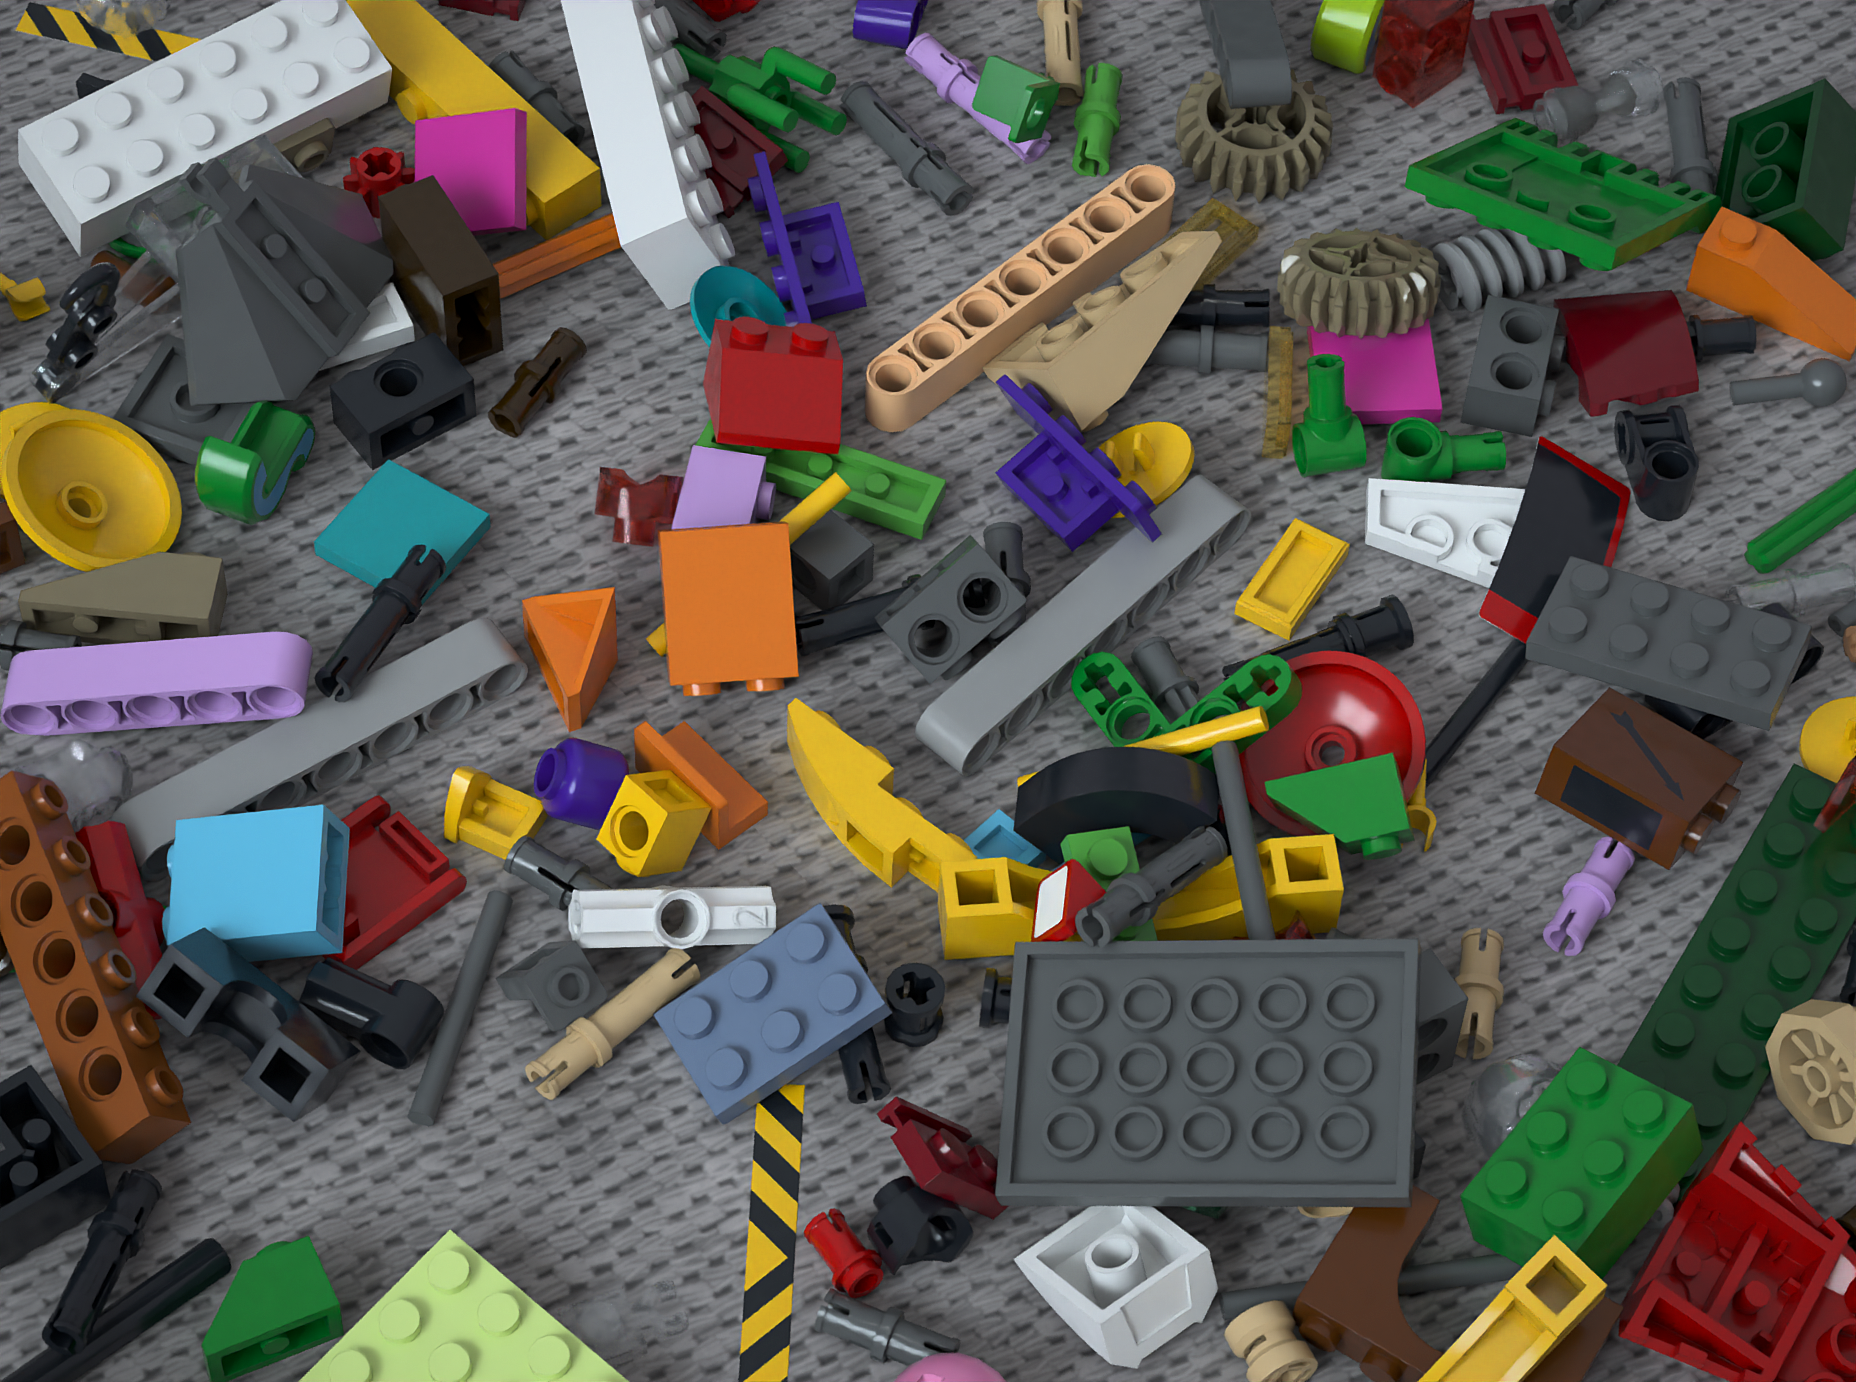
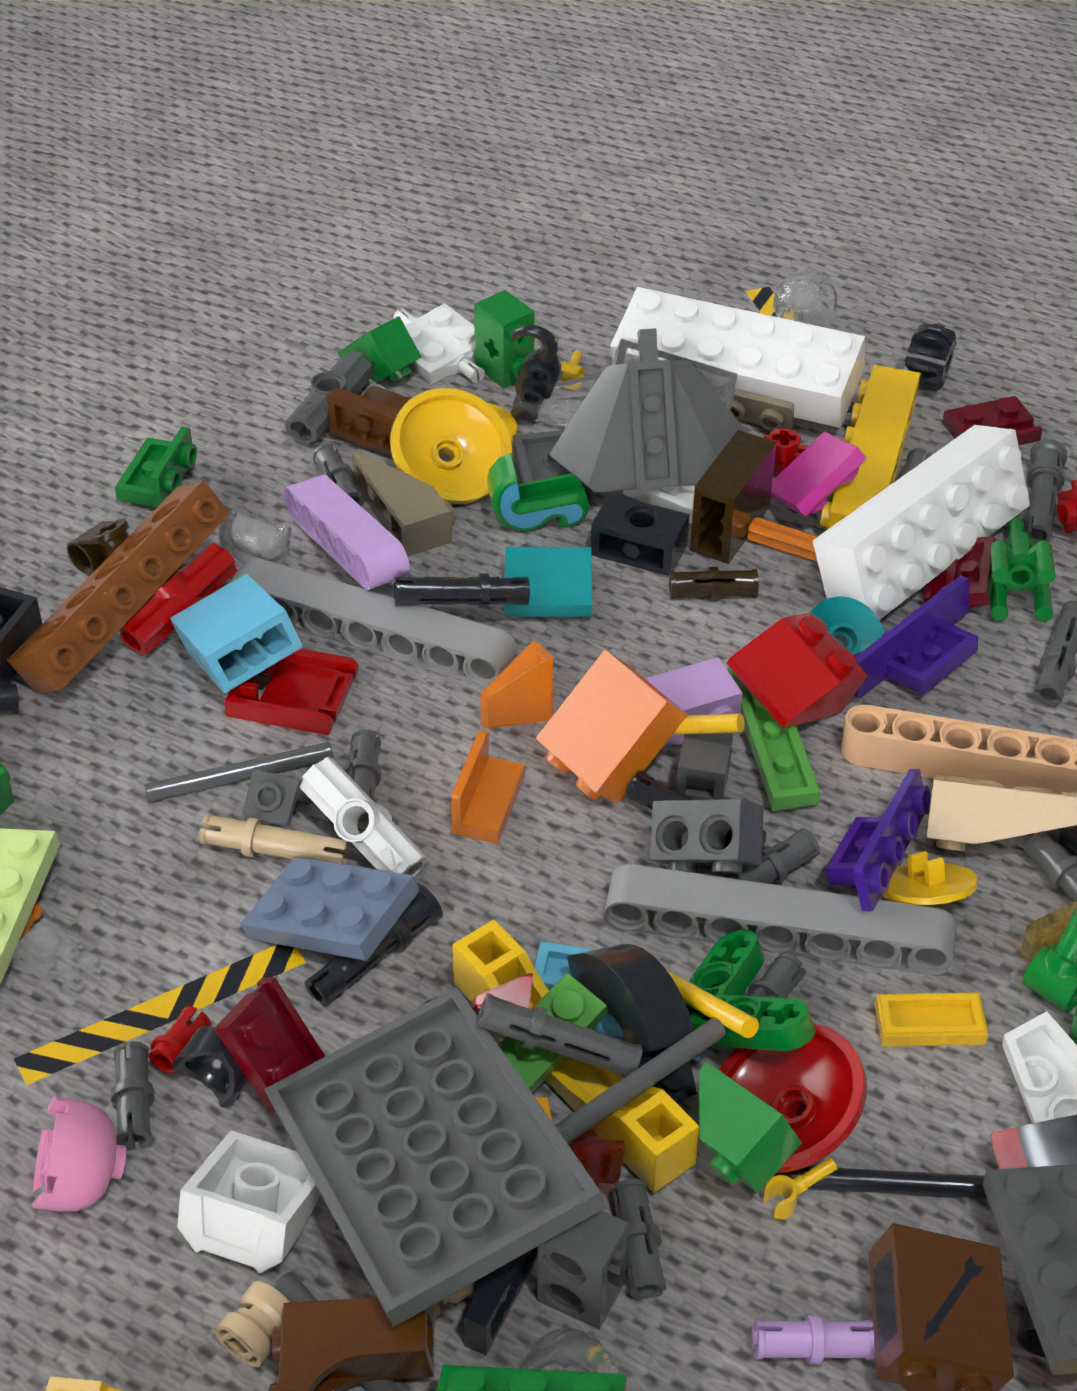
camera: 60 degrees right, 10 degrees down
black arch [136,927,361,1122] -> none
black piece [299,957,445,1070] -> none
yellow tile [444,766,548,860] -> none
dark purple head [534,737,630,830] -> none
clear red piece [594,467,683,546] -> none
yellow brick [596,770,712,877] -> none
yellow slope [787,698,977,893] -> none
black bush [884,962,946,1048] -> none
black pin [1222,594,1414,705] -> none
tan pin [1454,928,1504,1059] -> none

